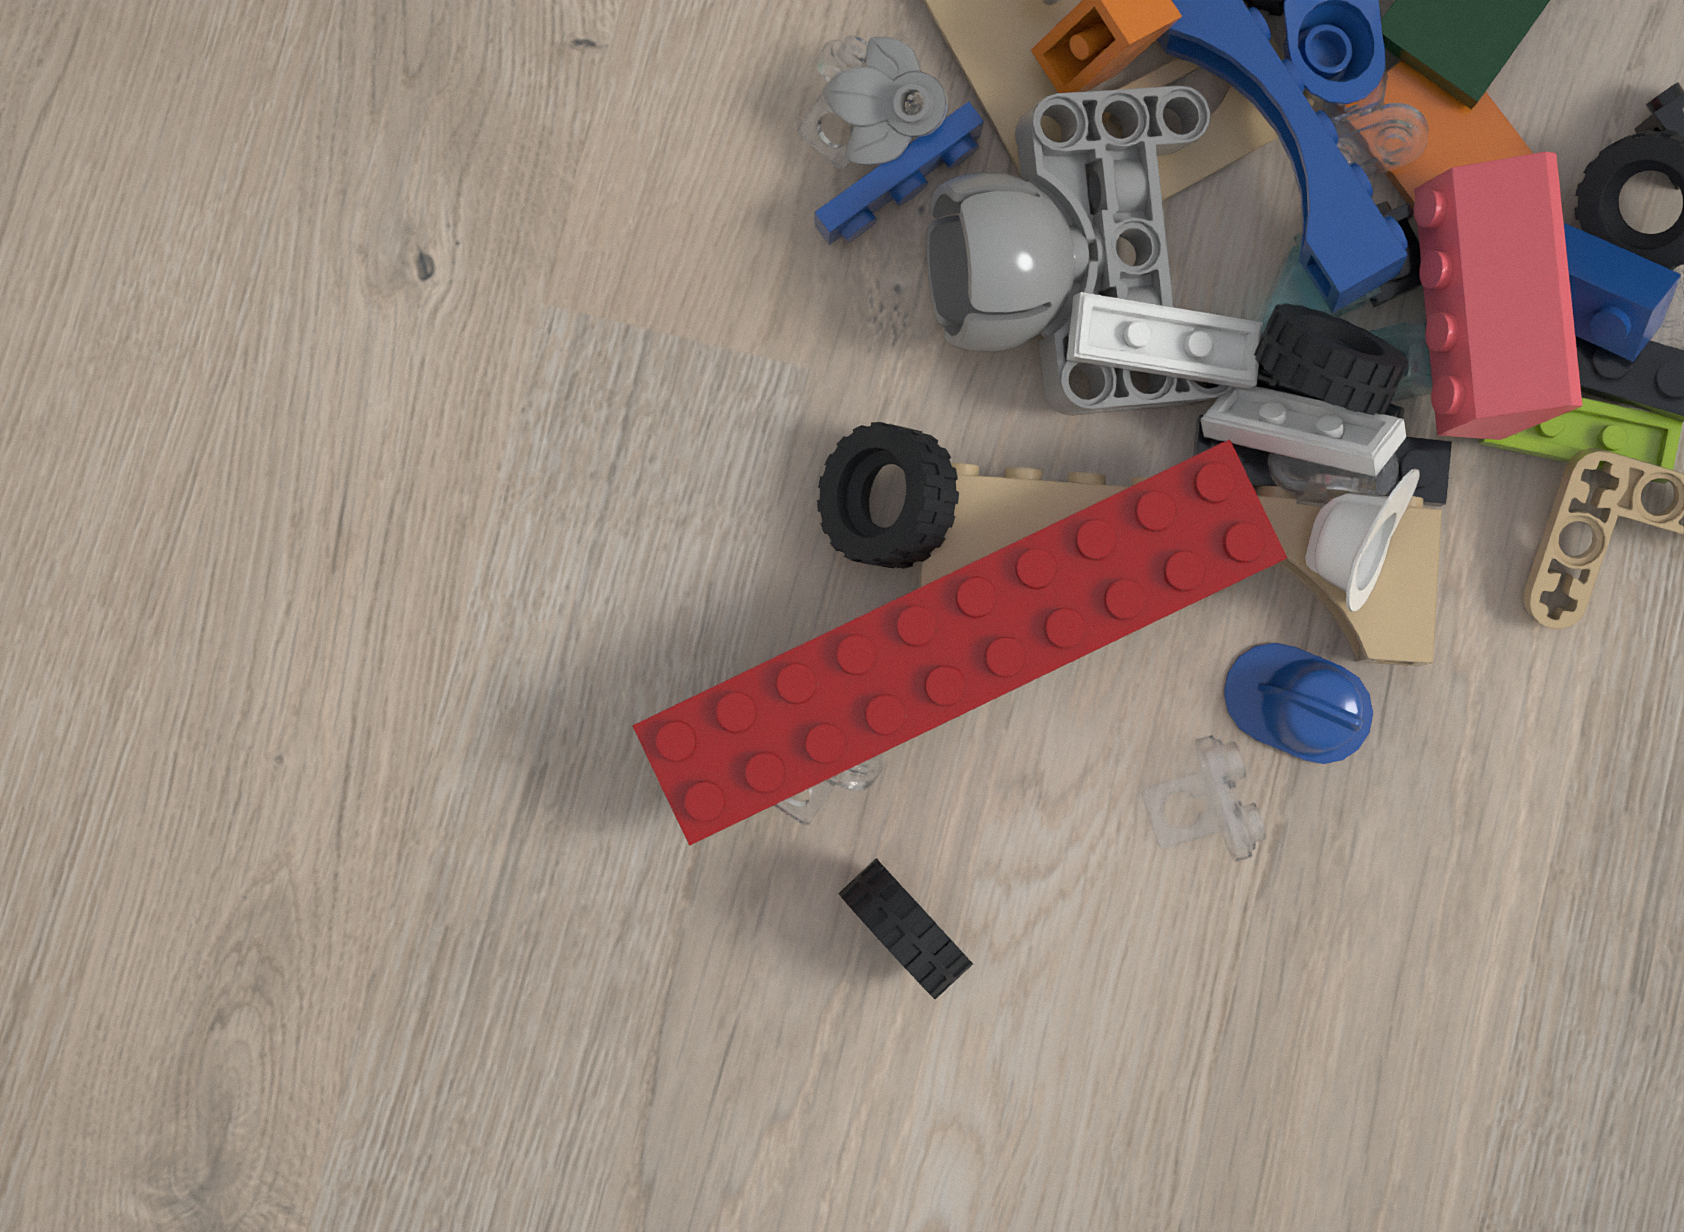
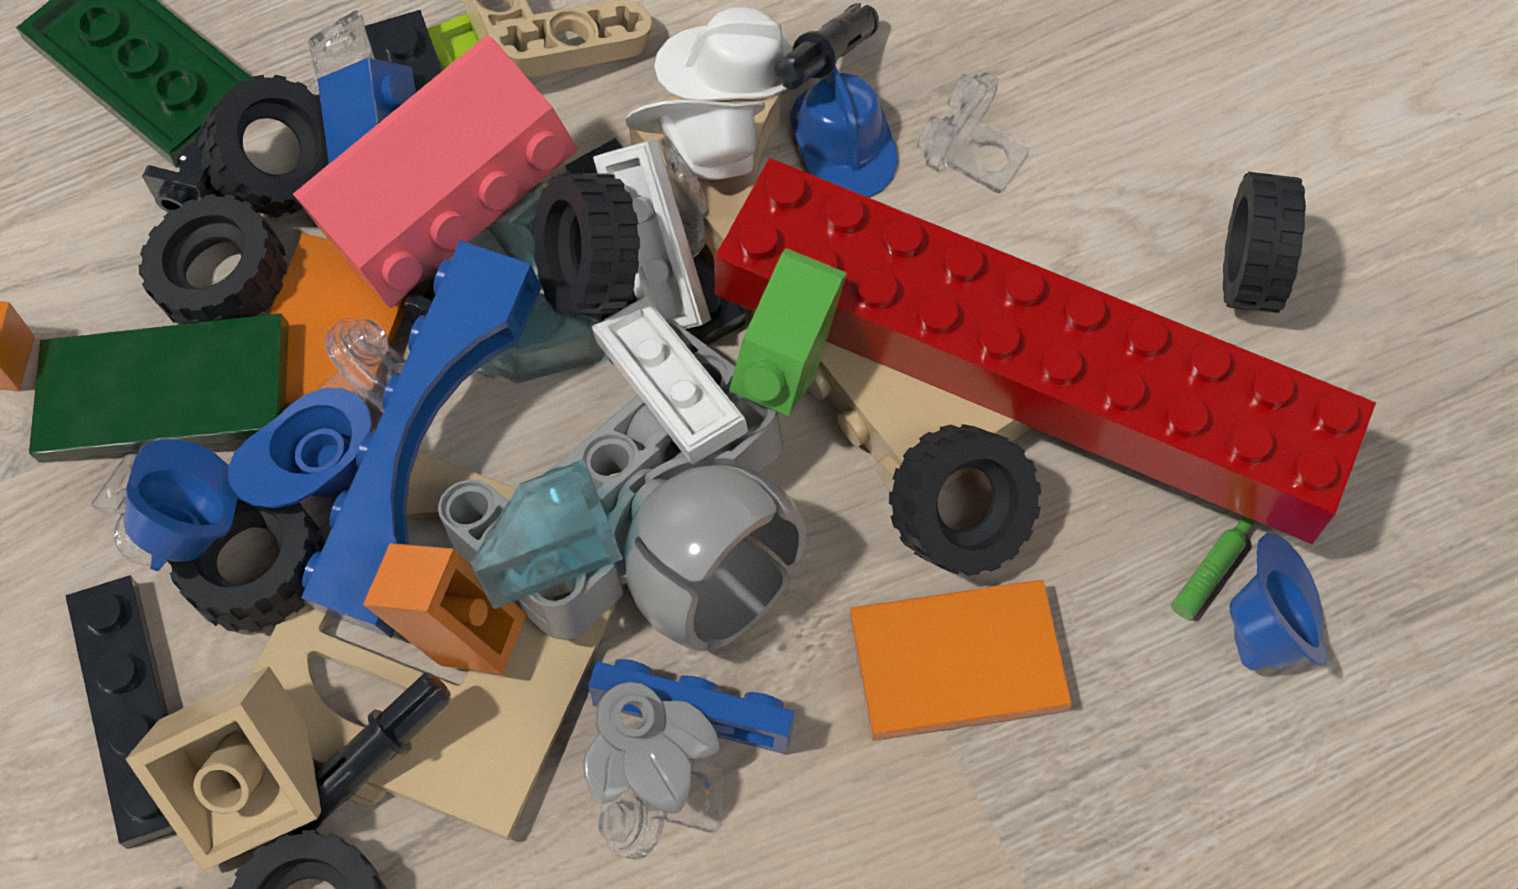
camera: 125 degrees left, 20 degrees down
none -> black tyre [138,194,287,325]
none -> clear light blue slope [471,459,623,609]
none -> white piece [654,6,793,101]
none -> bright green slope [729,248,847,416]
none -> black axle [774,3,879,90]
none -> orange tile [849,580,1072,741]
none -> bright green piece [1171,516,1283,620]
none -> blue piece [1229,533,1329,670]

